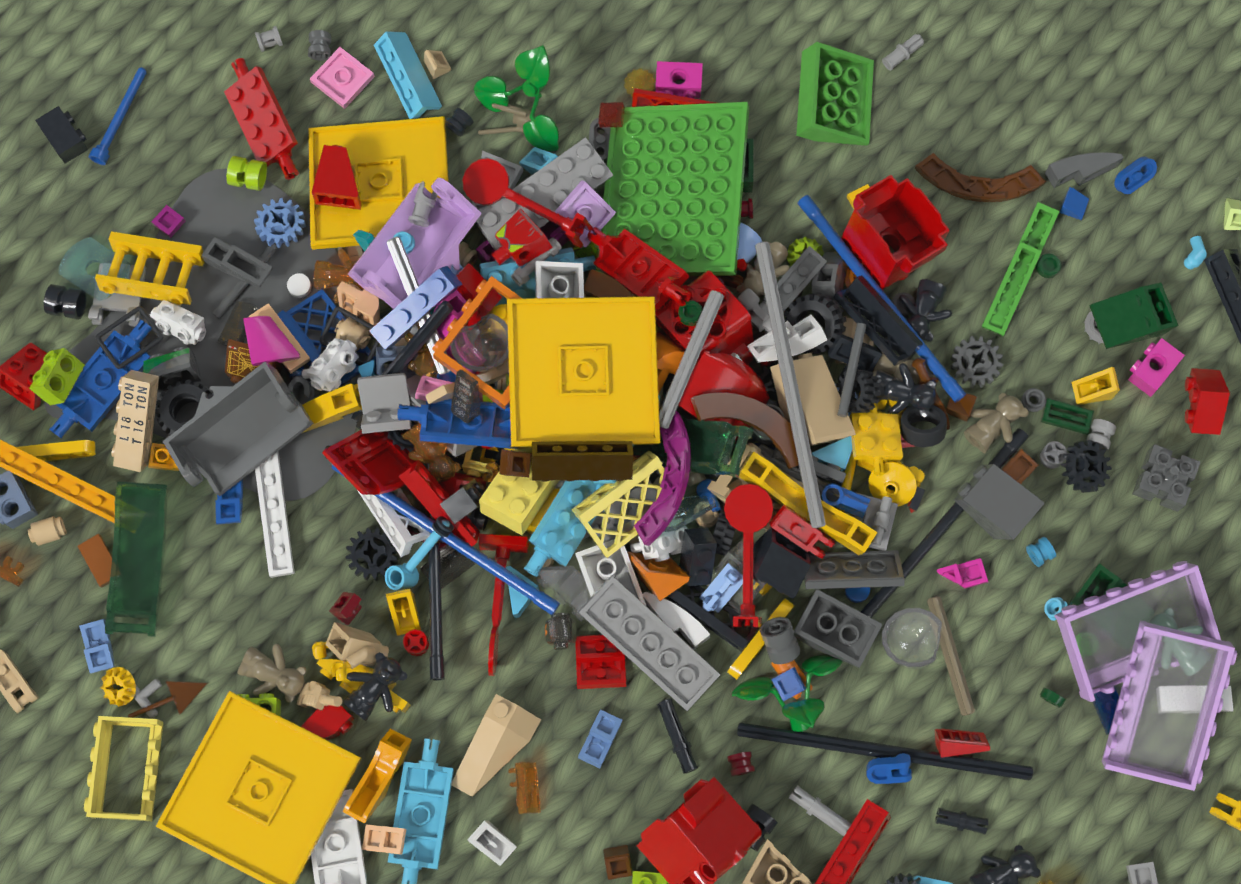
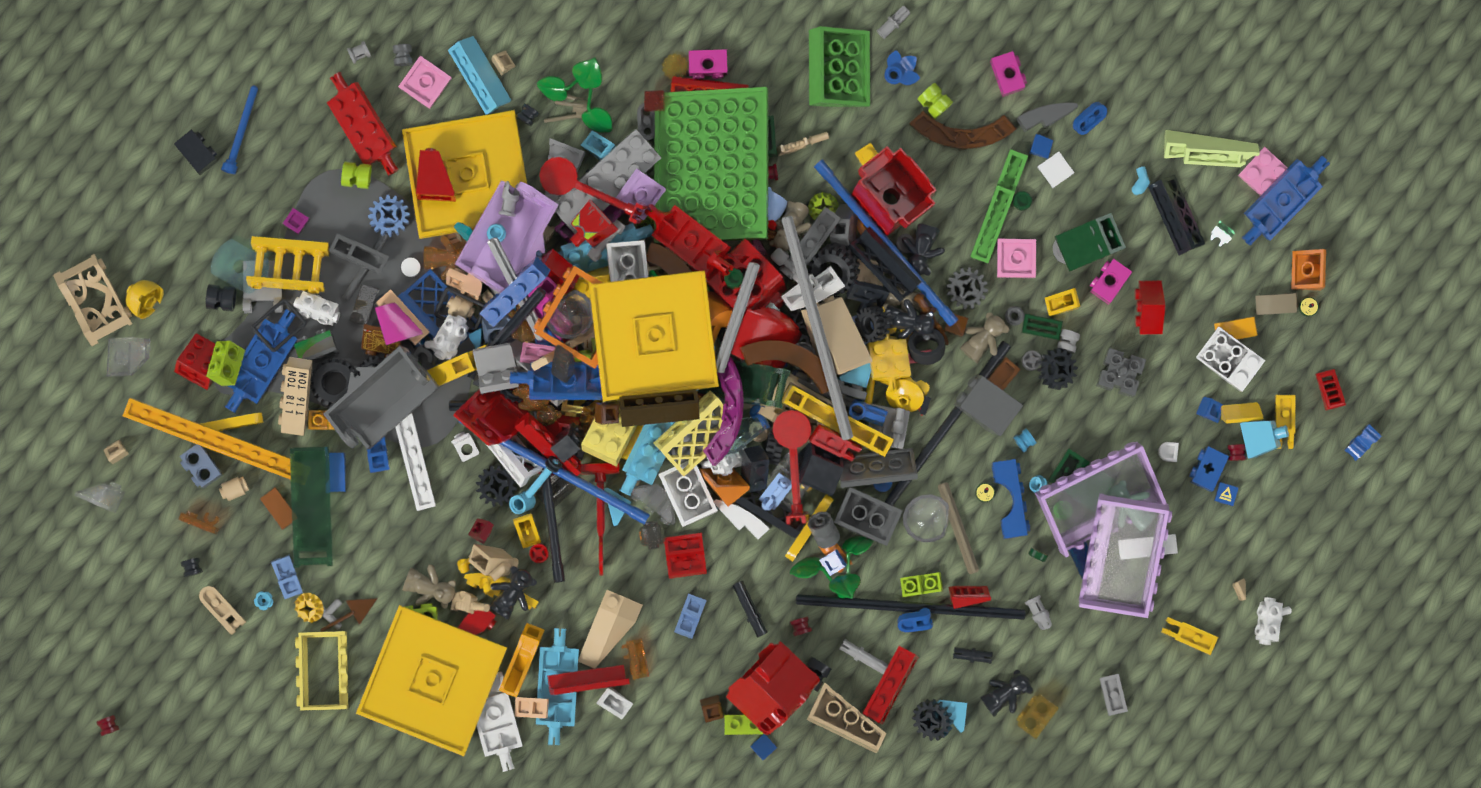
camera: 15 degrees left, 10 degrees up
light grey plate [578,575,720,711] -> none
dark grey bar [837,323,866,417] -> none
dark pink slope [937,558,989,589] -> none
none -> medium azure plate [254,591,273,610]
none -> blue slope [325,453,346,492]
none -> white bracket [451,432,479,462]
none -> red fence [547,665,630,695]
none -> tan piece [776,132,829,156]
none -> blue plate [884,51,920,85]
none -> lime slope [900,572,943,597]
none -> lime wheel [917,83,953,119]
none -> light yellow tile [975,483,995,502]
none -> dark pink brick [990,51,1027,97]
none -> blue arch [991,459,1030,539]
none -> bright pink plate [997,239,1036,278]
none -> light grey piece [1025,595,1052,630]
none -> white sticker [1038,152,1074,188]
none -> white tile [1158,442,1179,462]

